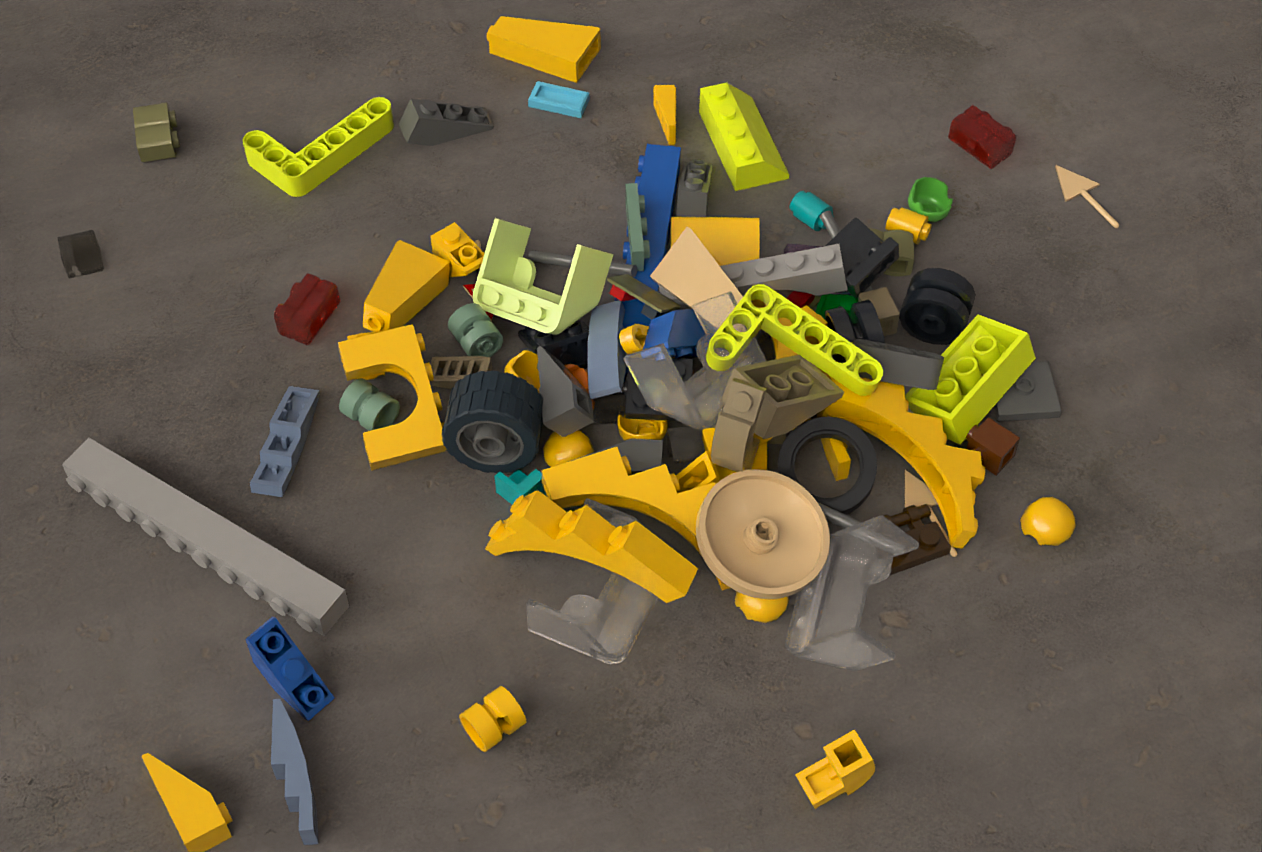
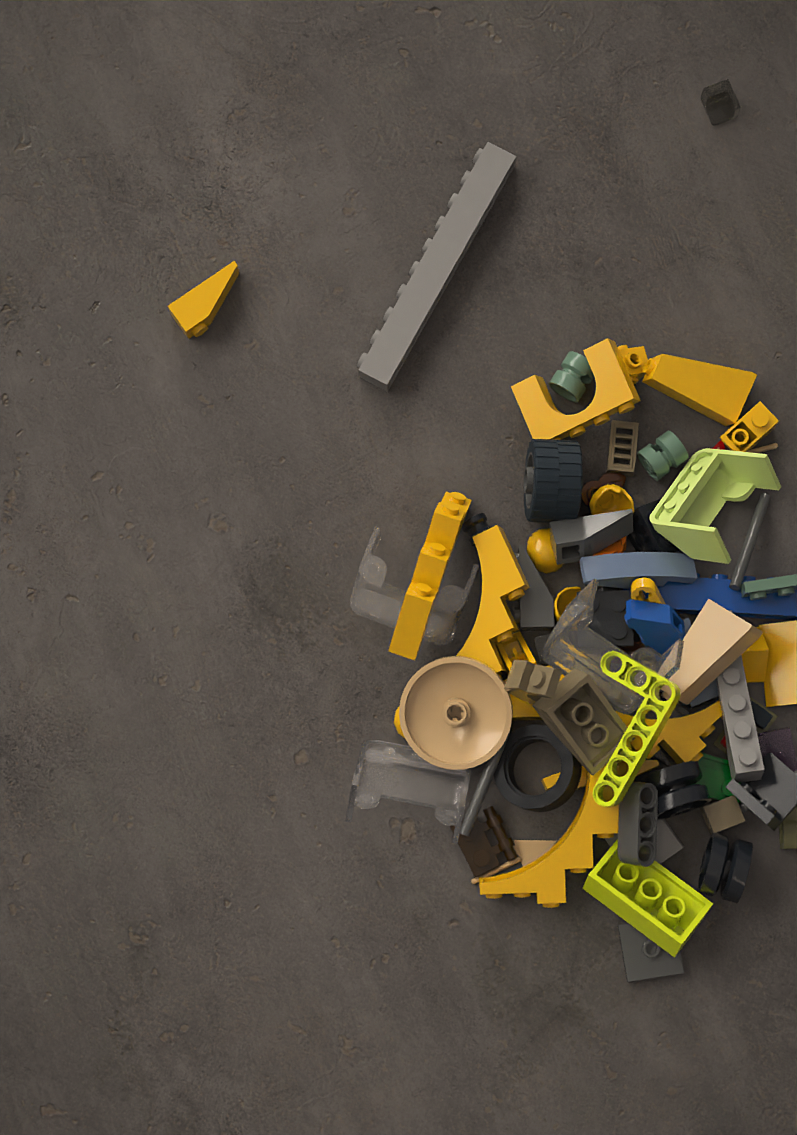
camera: 90 degrees right, 25 degrees up
blue slope [245,616,335,721] -> none
sand blue slope [250,386,320,497] -> none
sand blue slope [271,699,319,845] -> none
clear red brick [274,273,341,346] -> none
yellow wheel [459,686,527,752] -> none
teal panel [494,469,546,505] -> none
olive piece [607,274,681,319] -> none
yellow brick [795,729,875,809] -> none
reddish brown brick [965,417,1020,476] -> none
yellow hair [1020,497,1076,546] -> none

